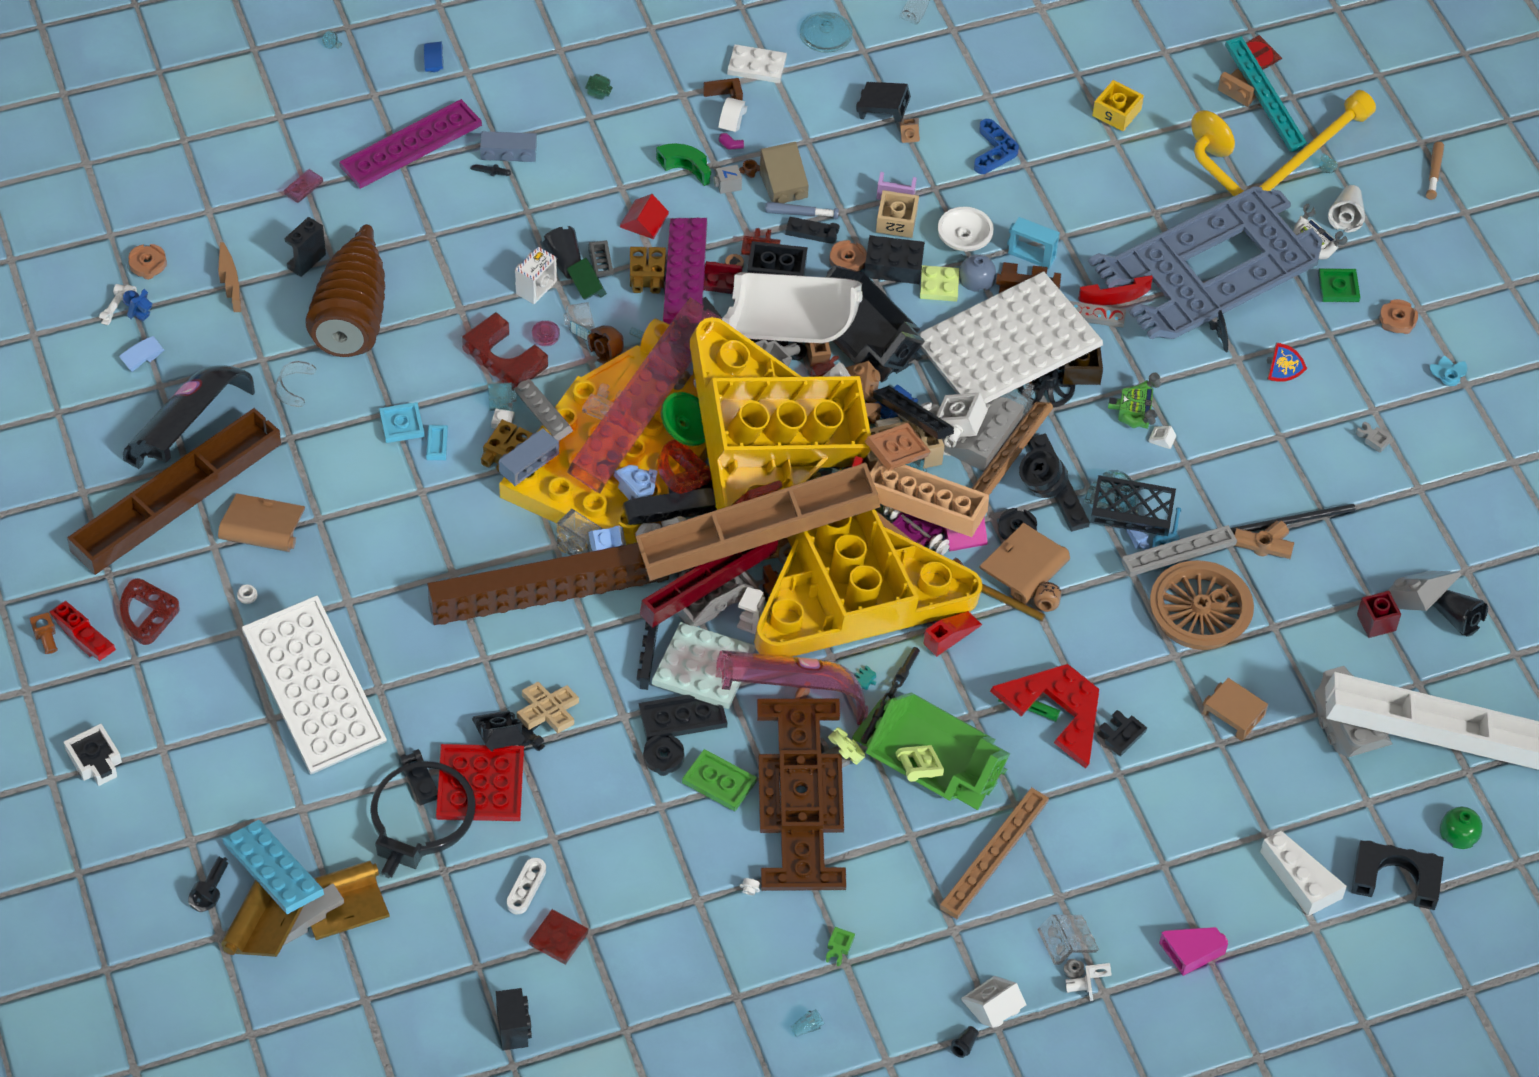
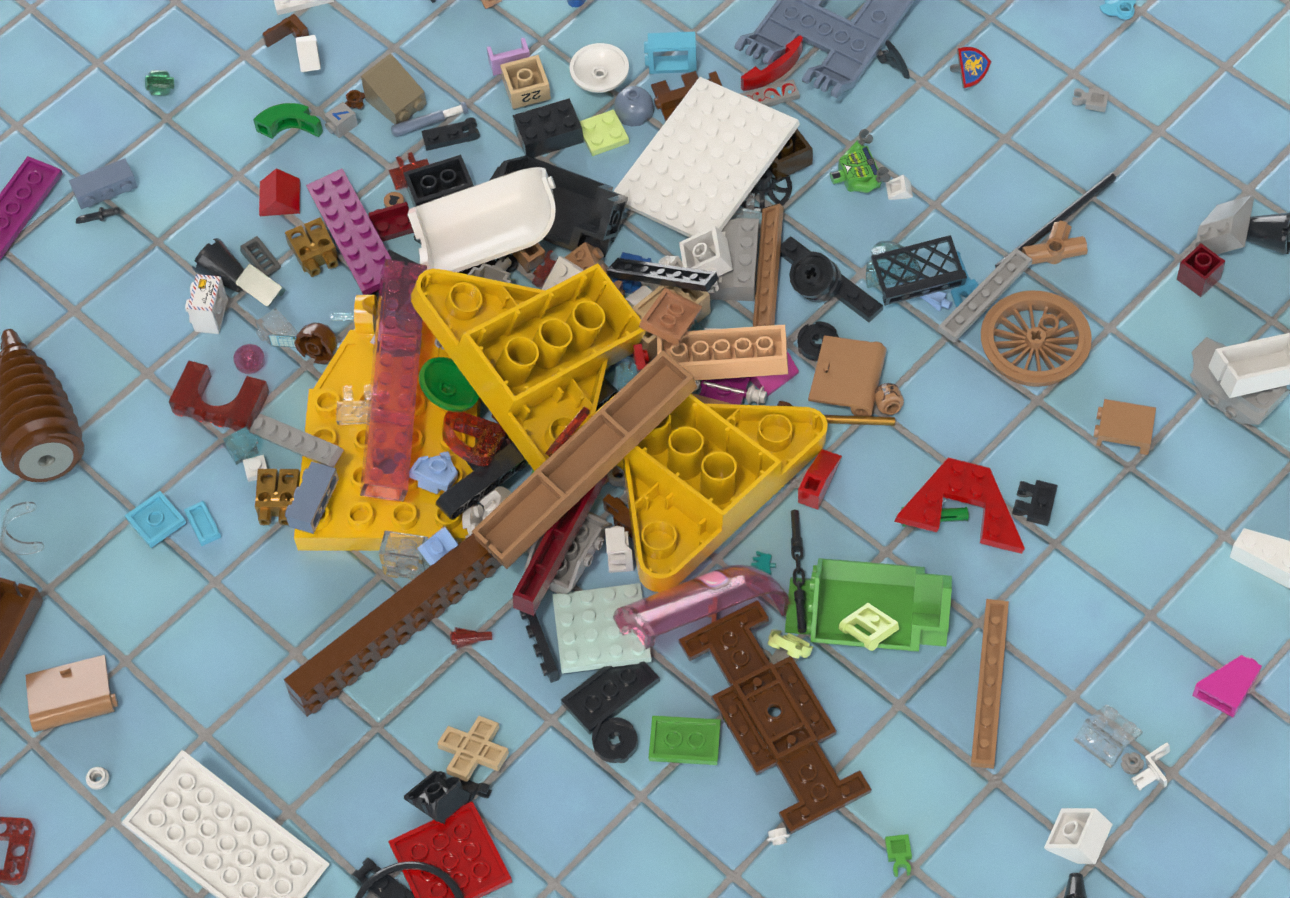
camera: 20 degrees left, 5 degrees up
magenta arm [719,133,744,150] -> none
nougat plate [829,240,867,271] -> none
none -> clear red cone [450,627,492,649]

